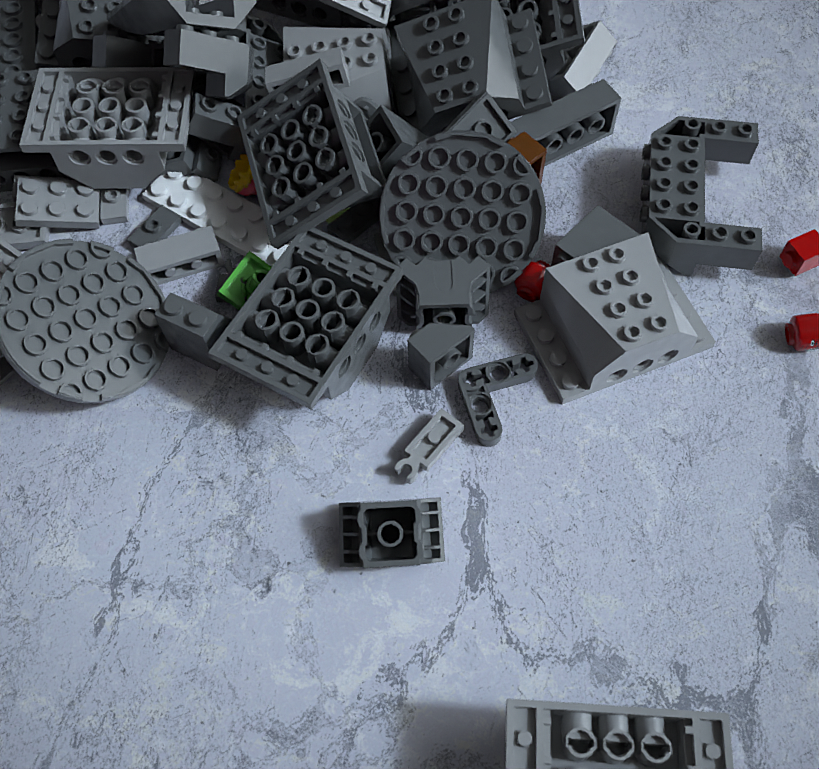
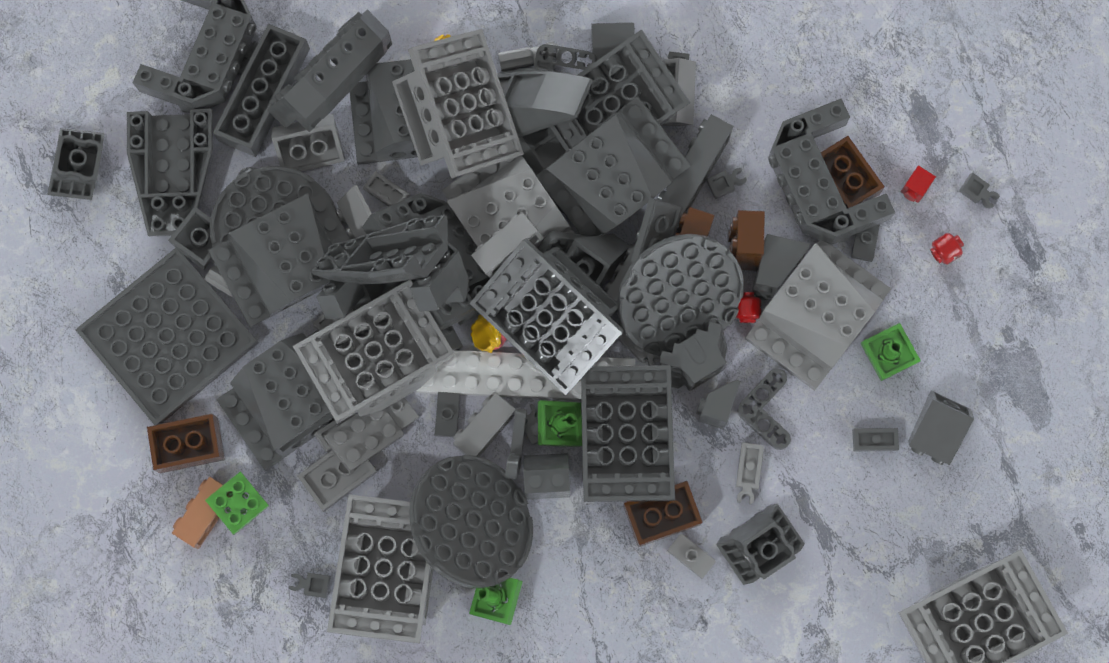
camera: 30 degrees left, 15 degrees up
none -> bright green plate [469,578,523,625]
none -> dark grey beam [505,408,527,479]
none -> reddish brown brick [623,481,703,548]
none -> light grey plate [667,533,716,579]
none -> dark grey plate [706,168,747,199]
none -> reddish brown brick [727,210,765,271]
none -> reddish brown brick [820,136,885,209]
none -> dark grey plate [851,224,880,262]
none -> dark grey plate [852,428,899,452]
none -> bright green plate [860,323,921,381]
none -> dark grey slope [908,391,974,465]

